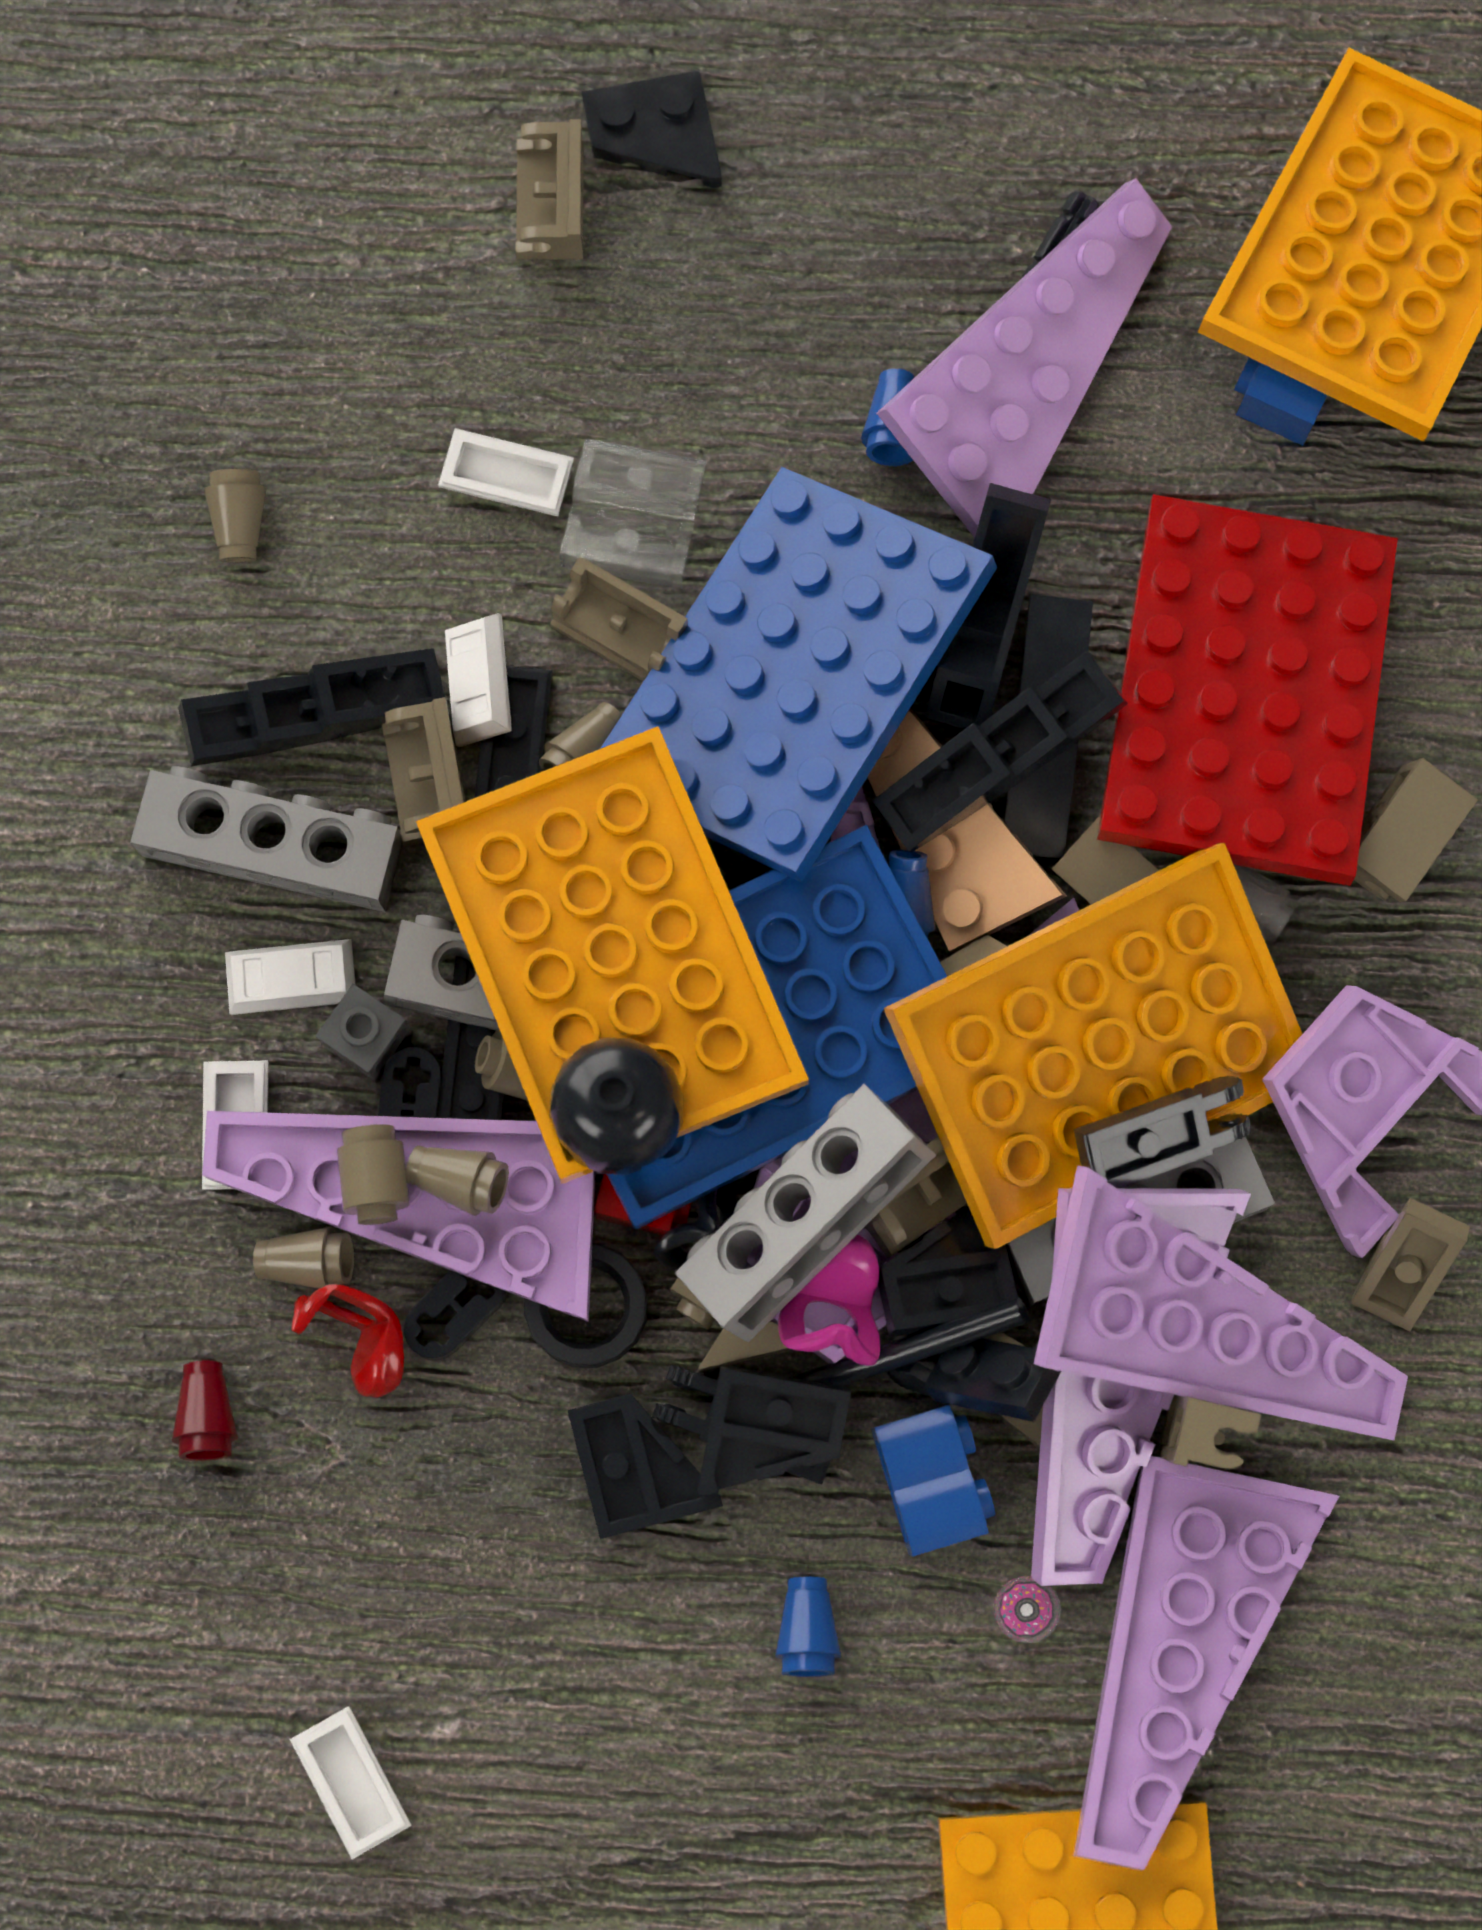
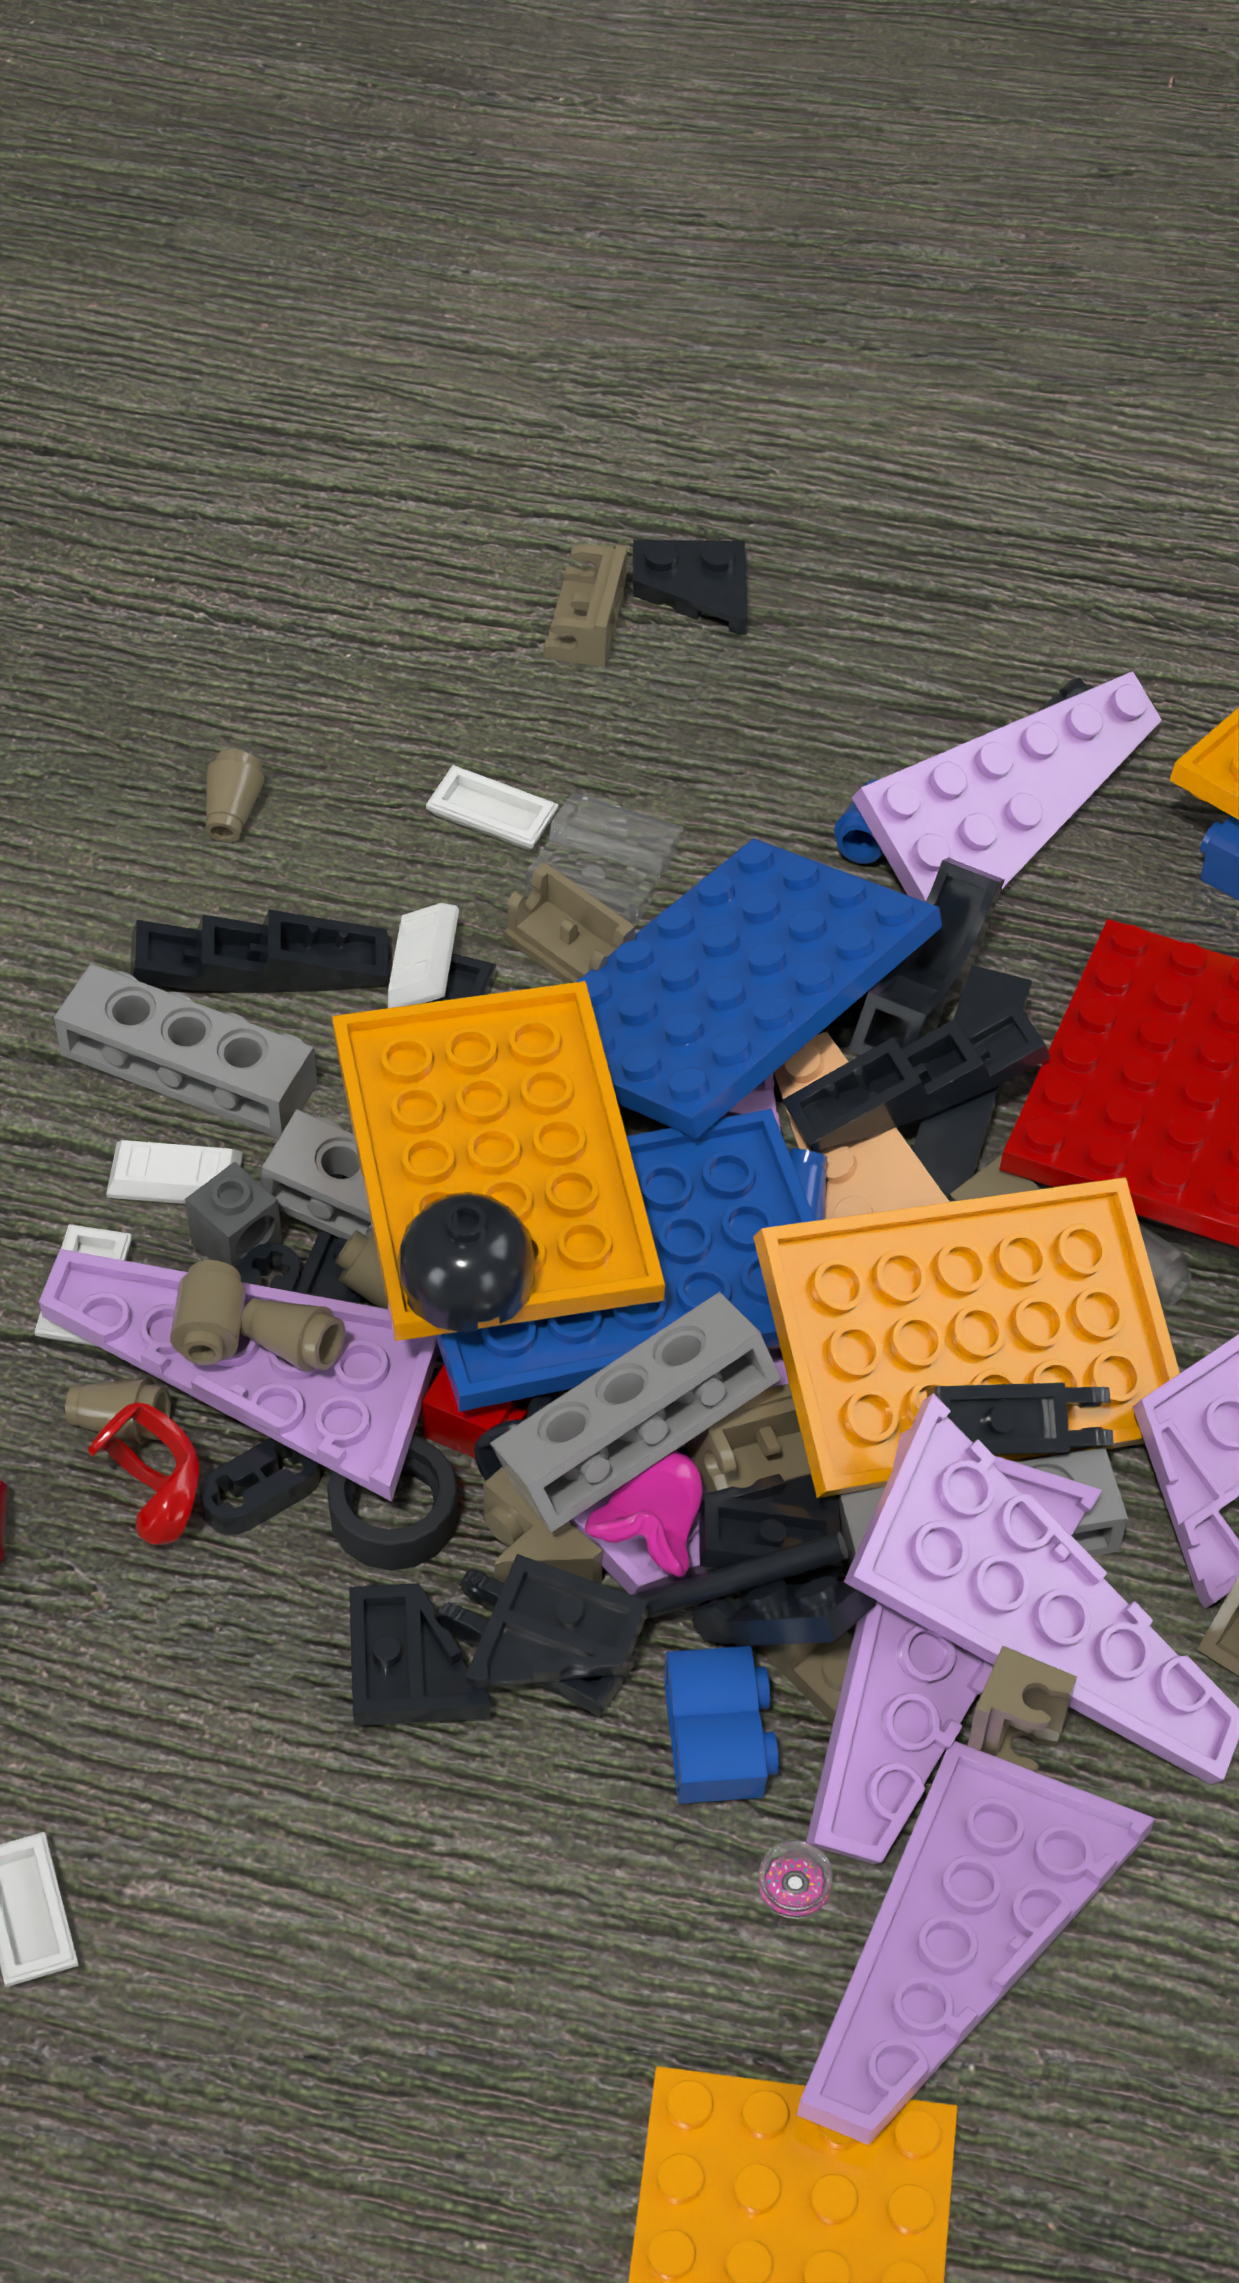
camera: 10 degrees right, 25 degrees down
dark tan hinge [382,697,466,847] -> none
blue cone [775,1577,841,1677] -> none

